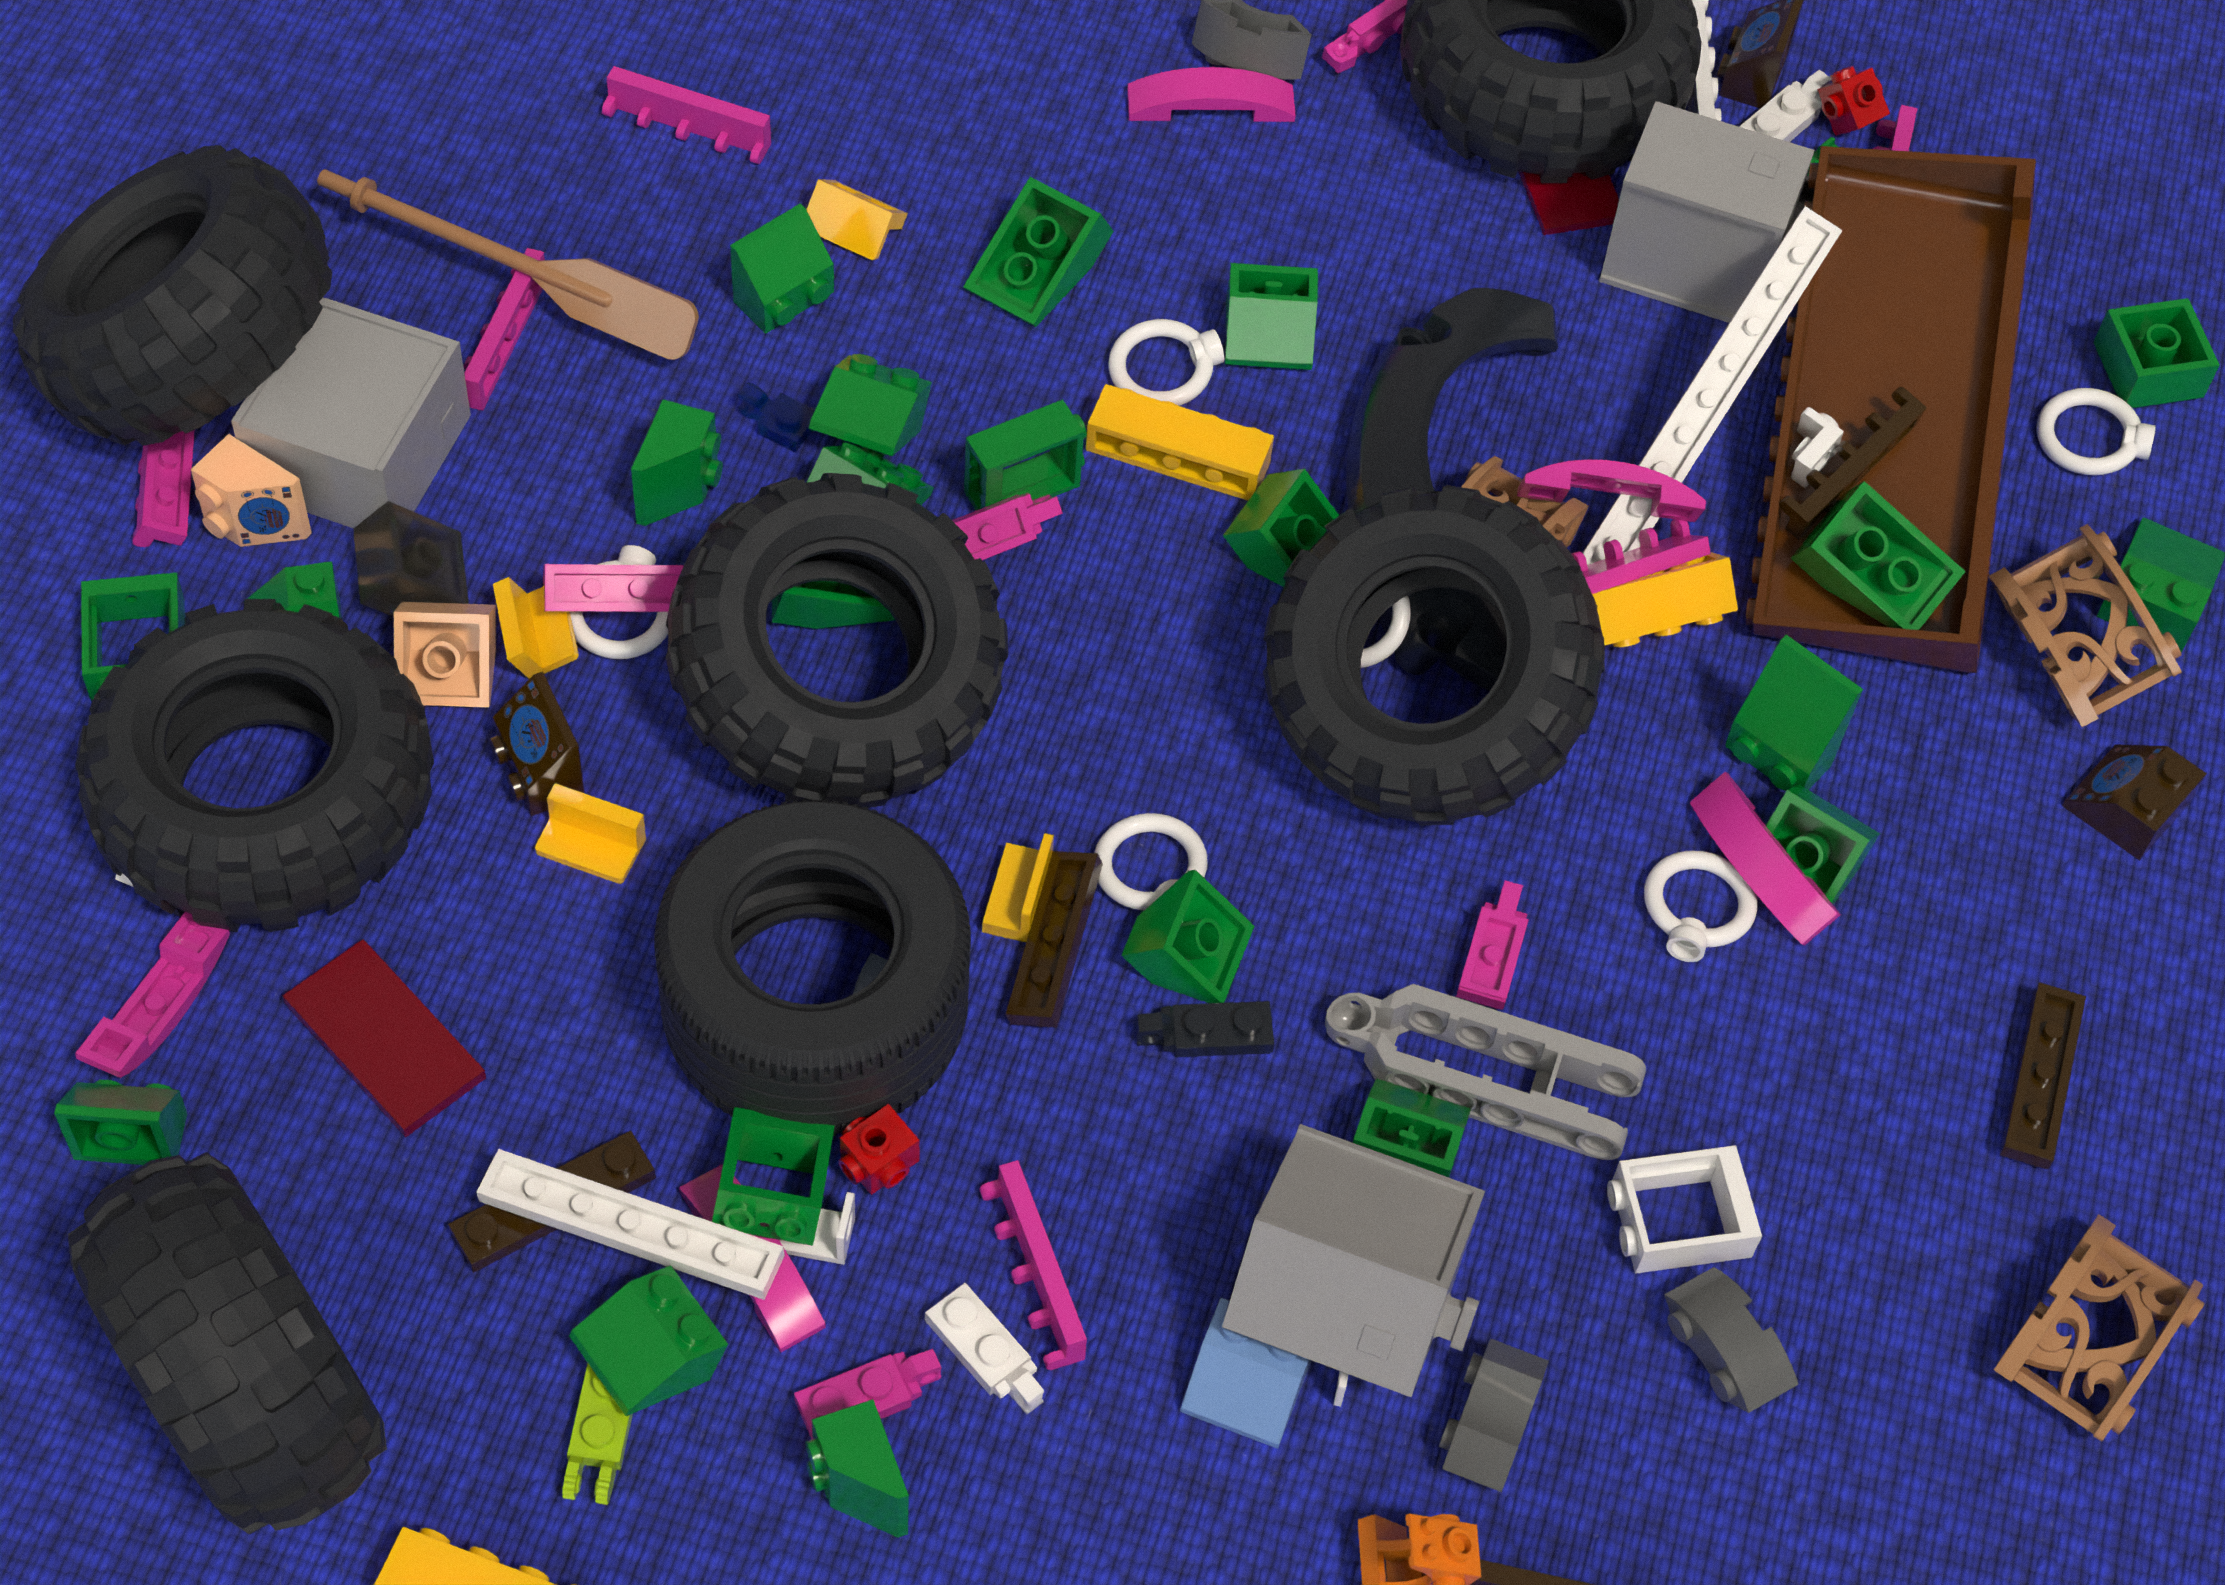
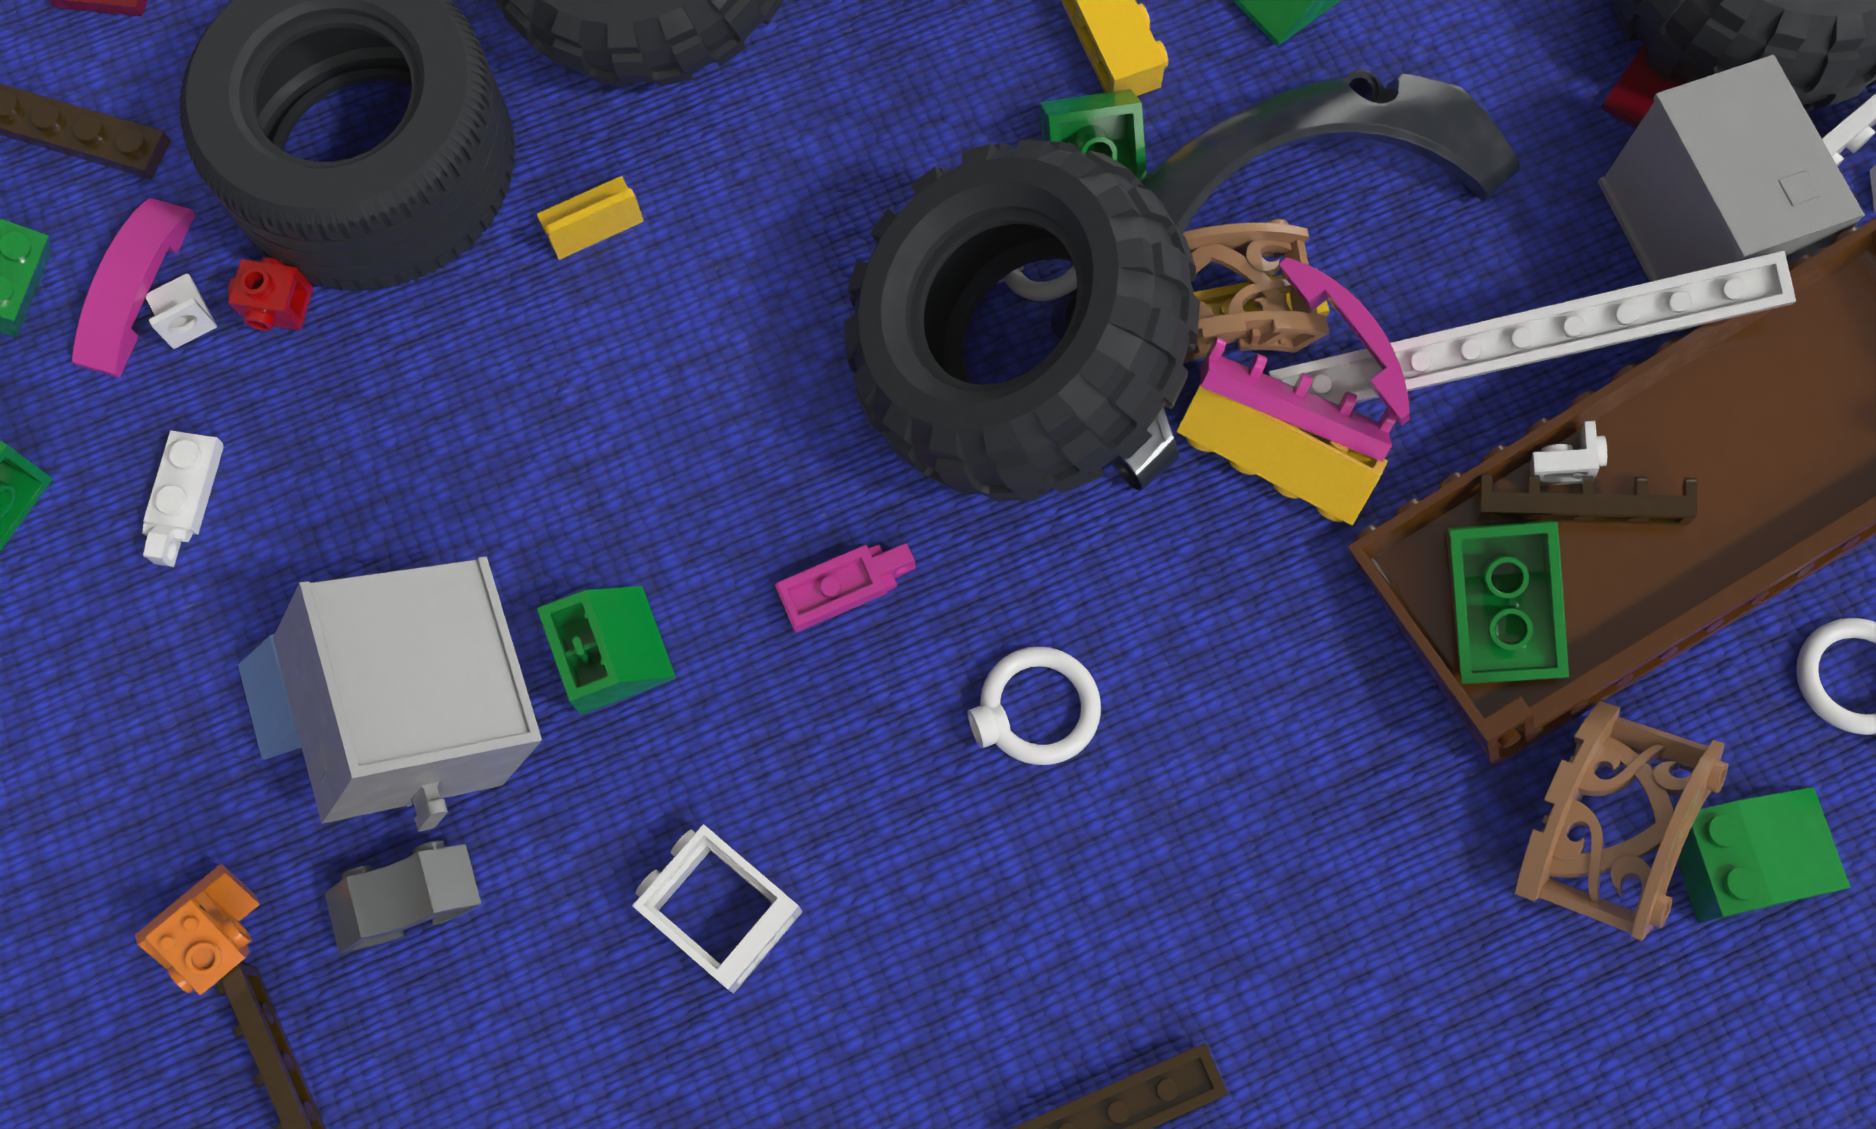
camera: 55 degrees right, 15 degrees up
white plate [476,1149,785,1300] -> none
green window [712,1107,834,1246] -> none
dark pink hinge [794,1349,942,1439] -> none
dark pink hinge [979,1160,1087,1370] -> none
dark brown plate [1006,851,1103,1028] -> none
white piece [1094,813,1208,910] -> none
green slope [1121,870,1255,1003] -> none
black hinge [1136,1001,1274,1057] -> none
light grey piece [1325,984,1646,1160] -> none
dark grey brick [1664,1267,1799,1413] -> none
dark pink slope [1690,772,1841,946] -> none
green slope [1725,635,1863,791] -> none
green slope [1766,784,1880,905] -> none
dark brown slope [2062,744,2207,861] -> none

